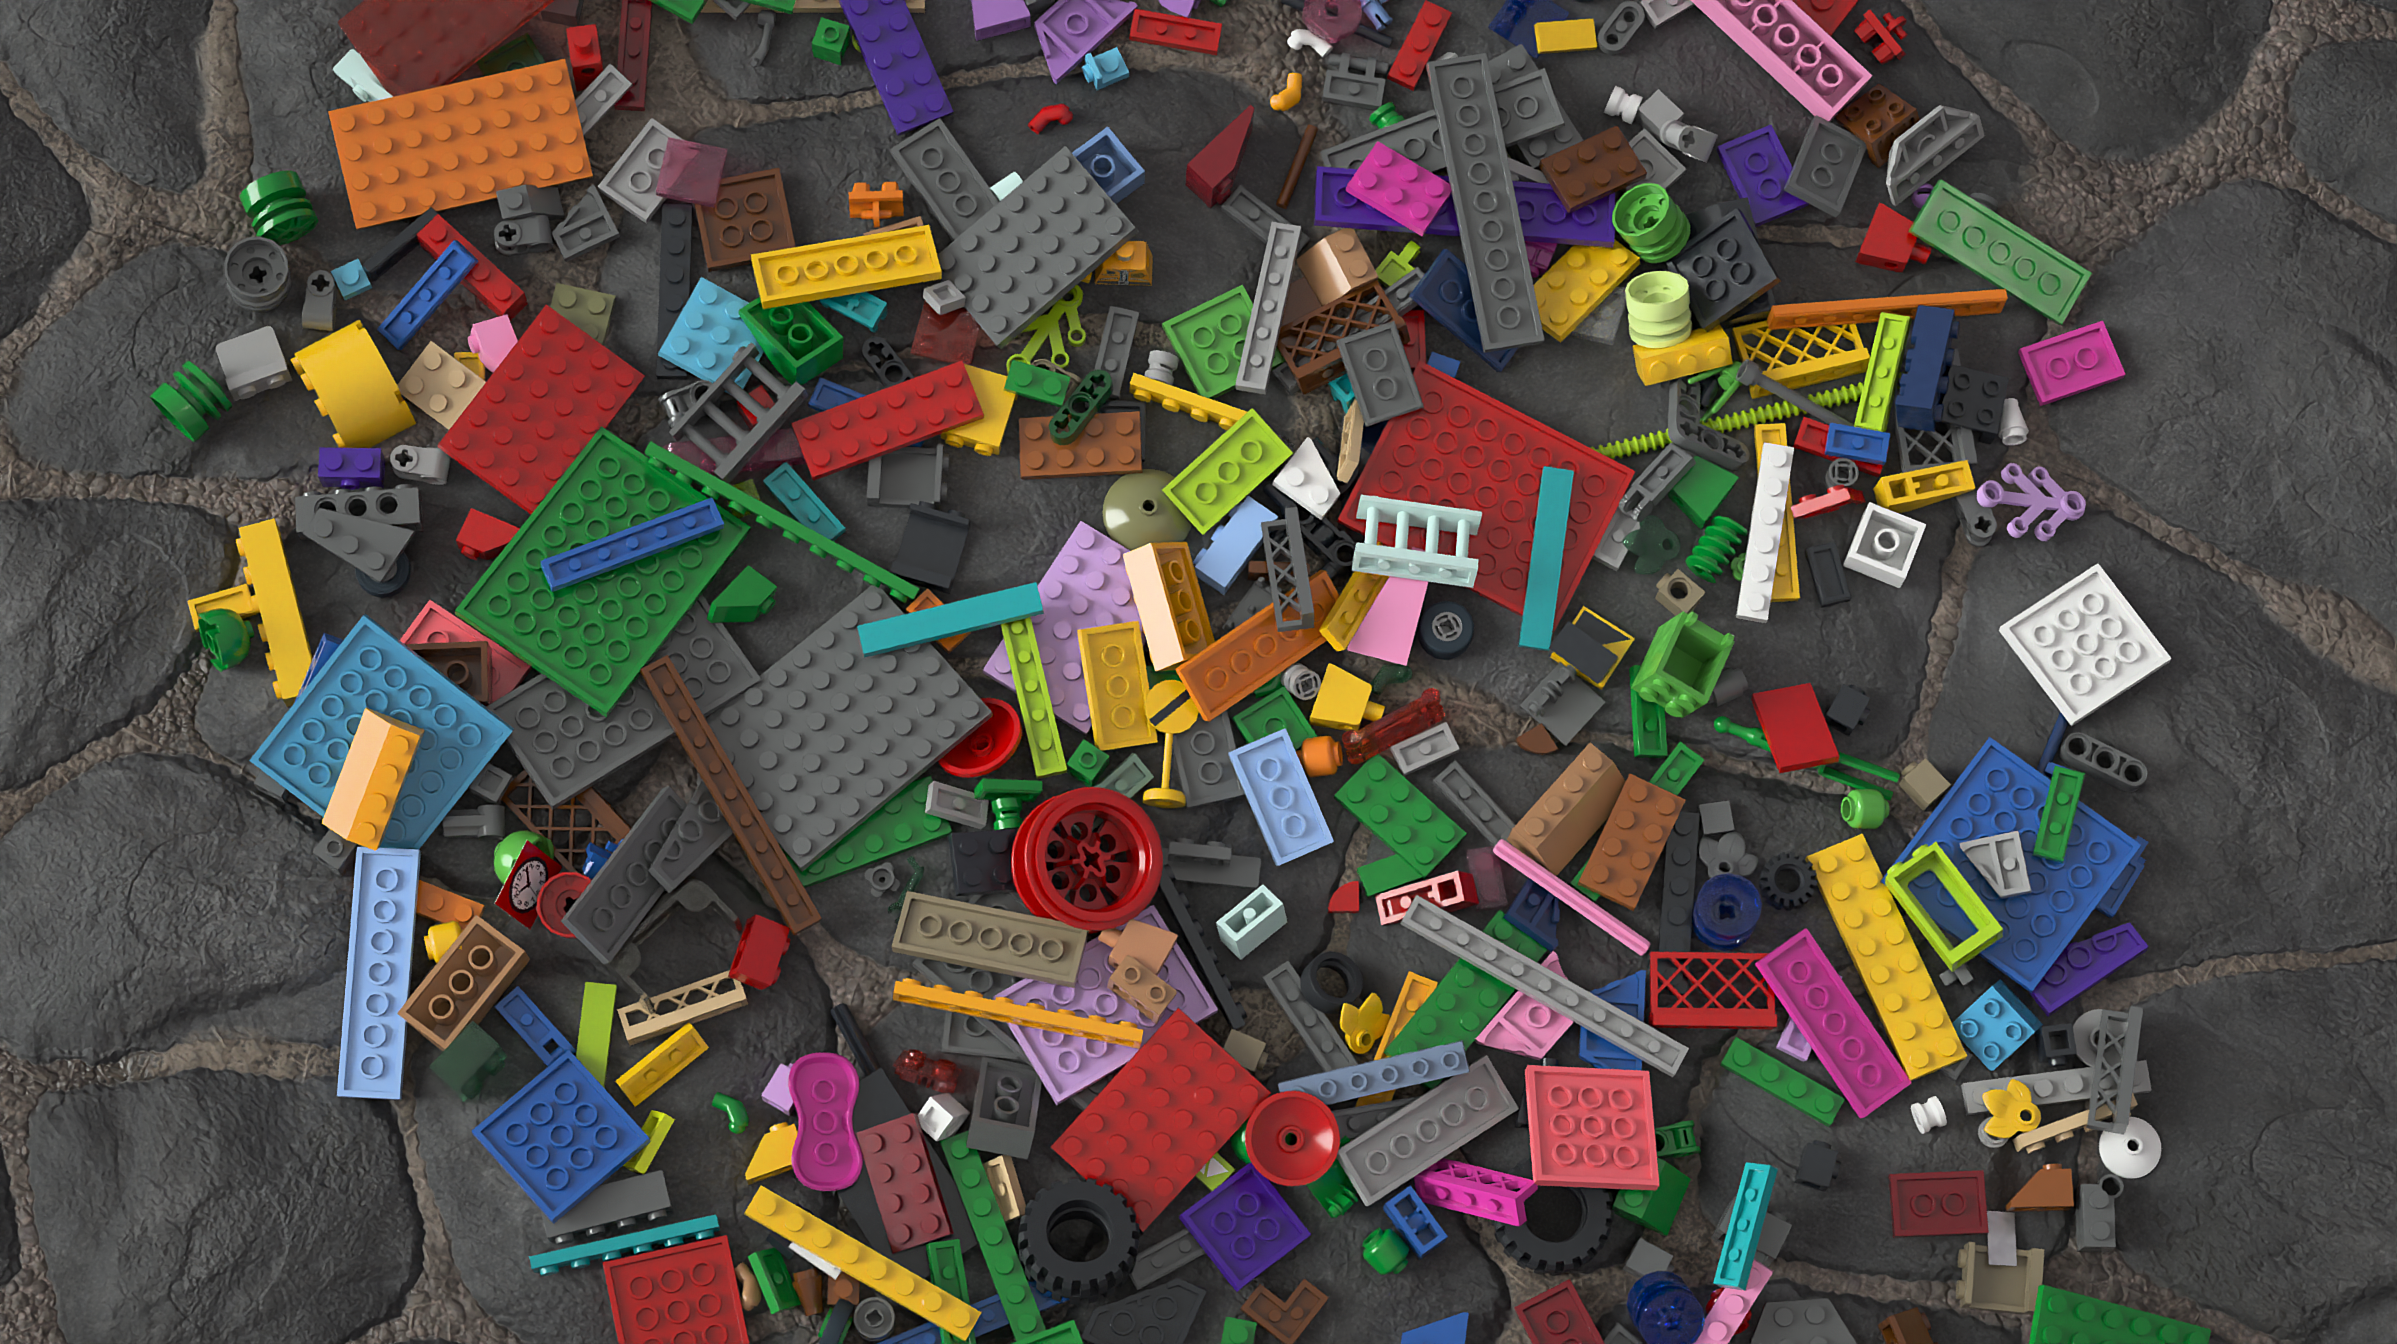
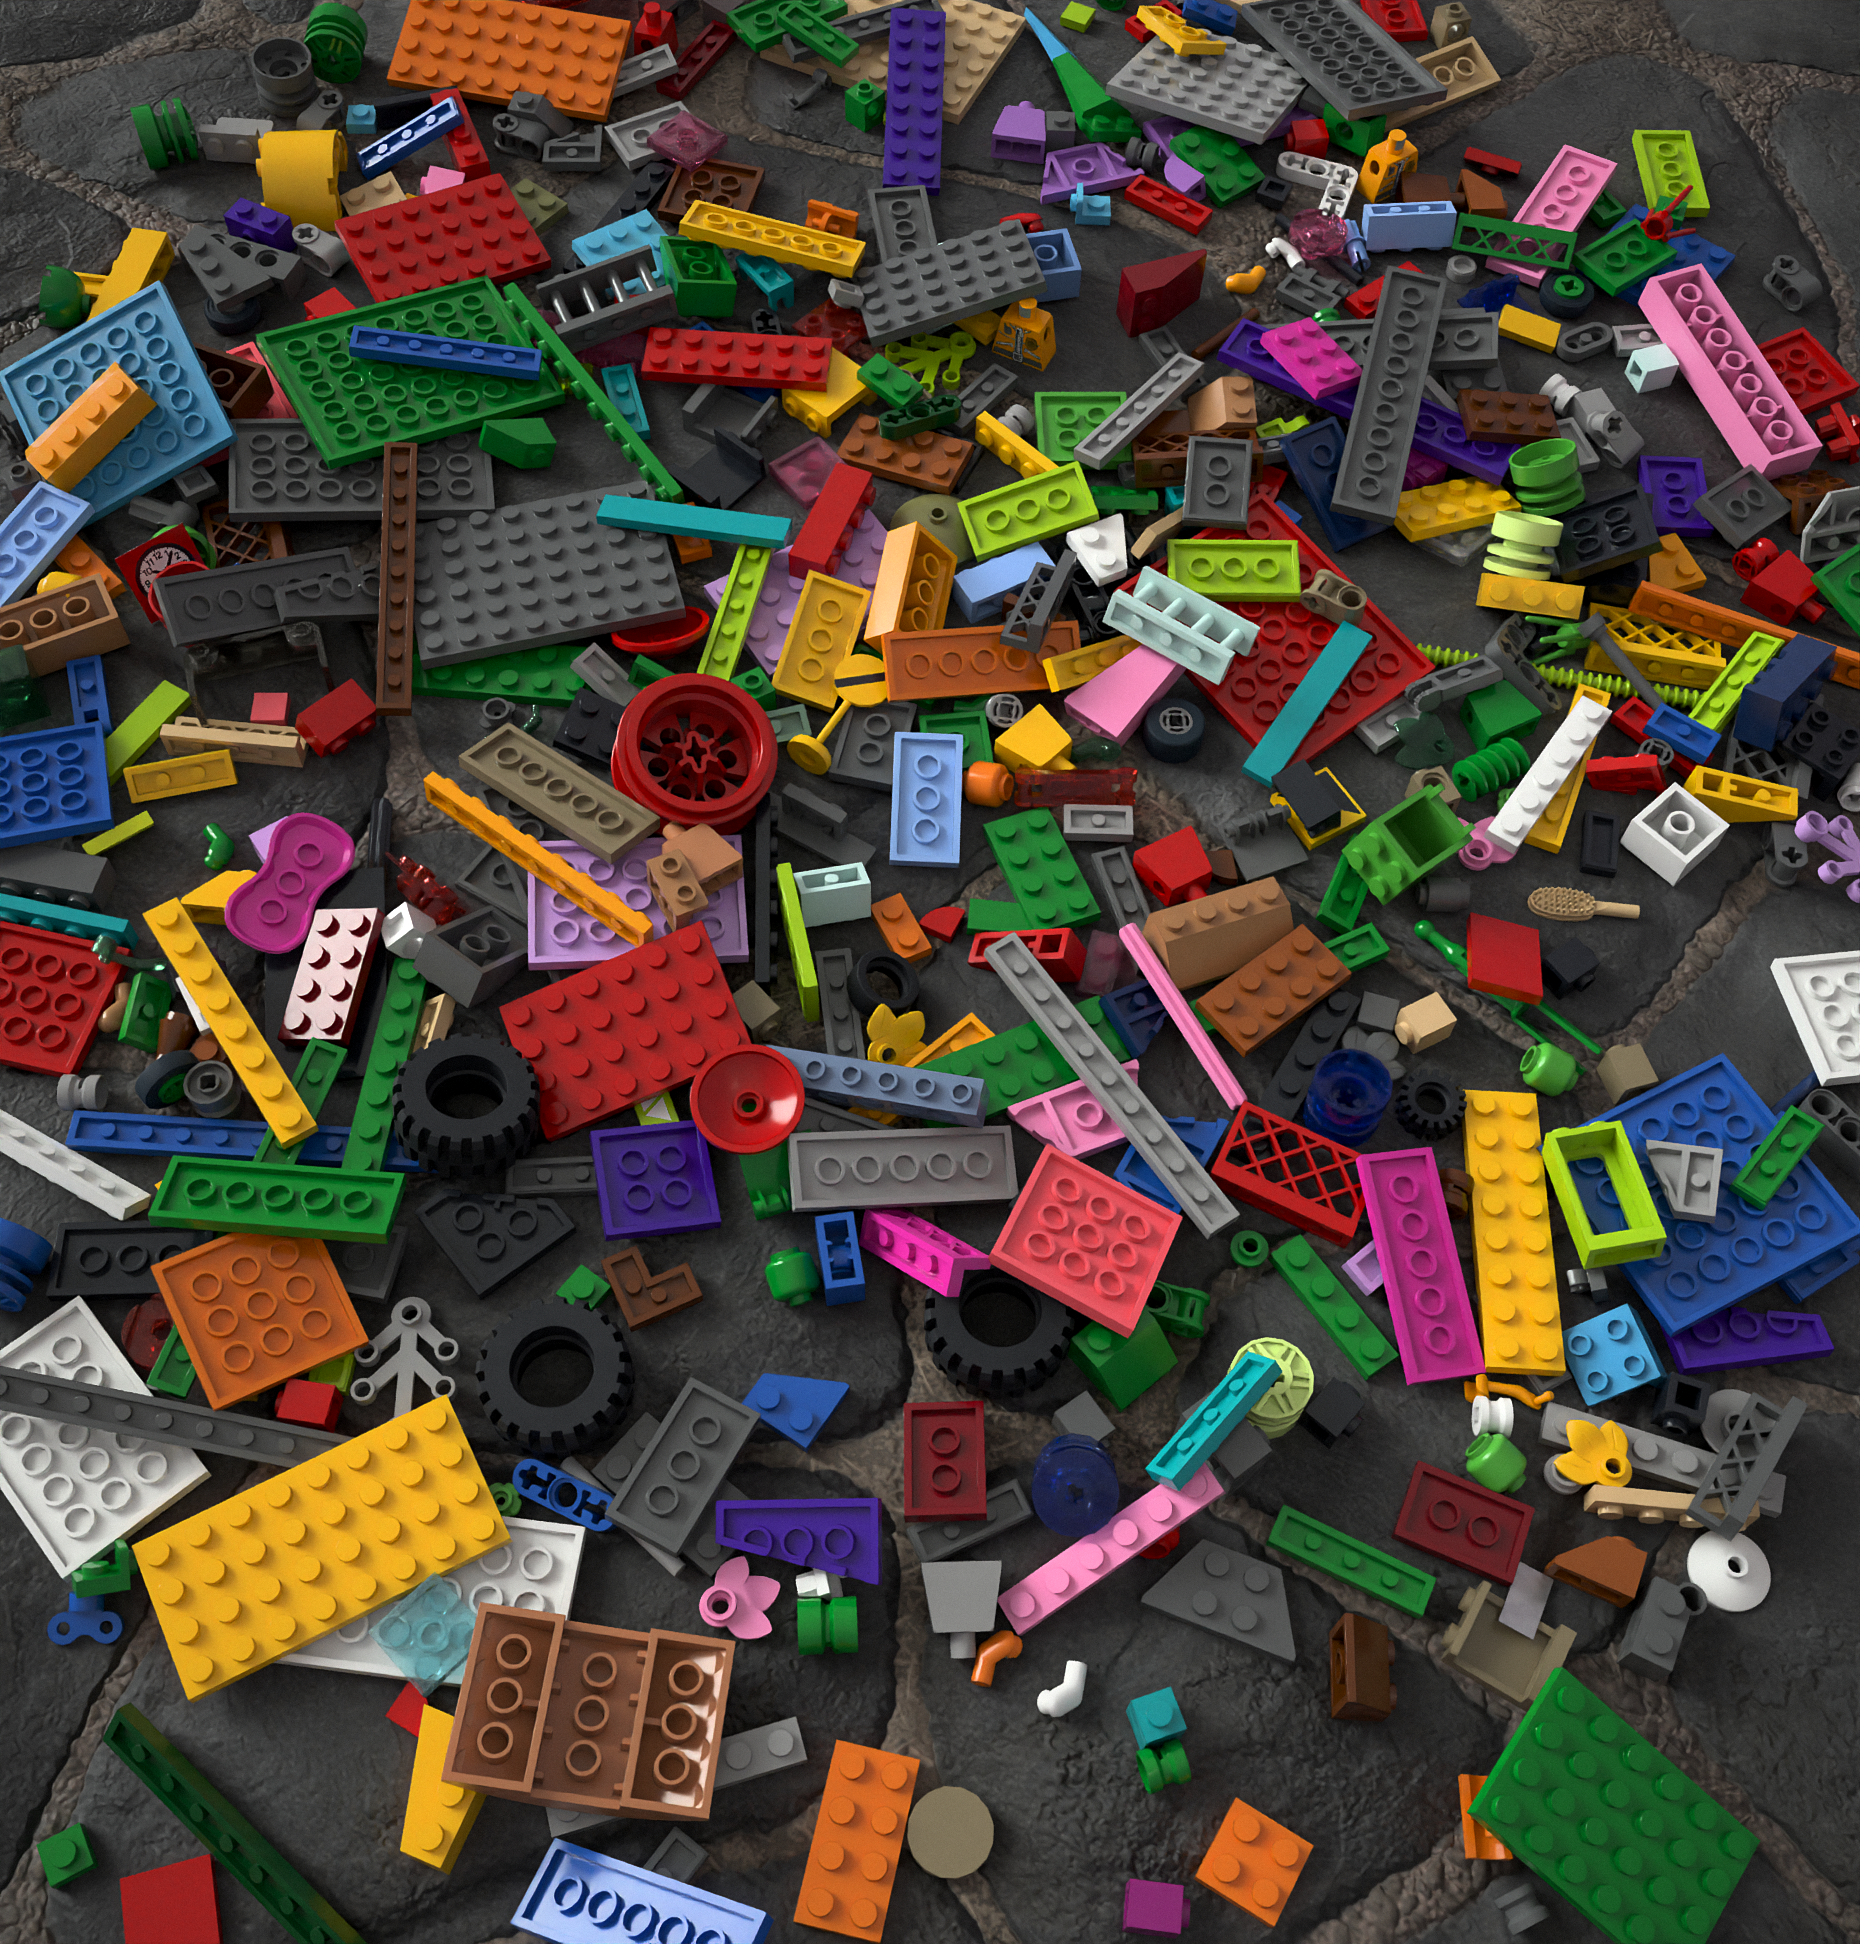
camera: 30 degrees right, 15 degrees down
none -> clear green piece [91,935,168,977]
none -> coral tile [250,693,291,726]
none -> clear pink plate [768,436,847,510]
none -> lime tile [776,862,819,1023]
none -> red brick [788,462,876,580]
none -> orange plate [871,893,932,963]
none -> green plate [1090,486,1158,515]
none -> red torso [1132,825,1213,907]
none -> lime tile [1166,539,1301,602]
none -> yellowish green wheel [1226,1337,1314,1439]
none -> green plate [1230,1230,1269,1268]
none -> green plate [1266,1504,1437,1620]
none -> dark tan piece [1300,569,1367,627]
none -> tan brick [1394,992,1457,1054]
none -> reddish brown wheel [1438,1168,1475,1220]
none -> bright pink plate [1458,816,1519,871]
none -> light orange piece [1464,1374,1554,1410]
none -> bright green head [1465,1433,1527,1494]
none -> tan piece [1527,887,1640,922]
none -> light aqua brick [1624,343,1679,394]
none -> light orange wing [1646,532,1707,593]
none -> red wheel [1732,538,1780,580]

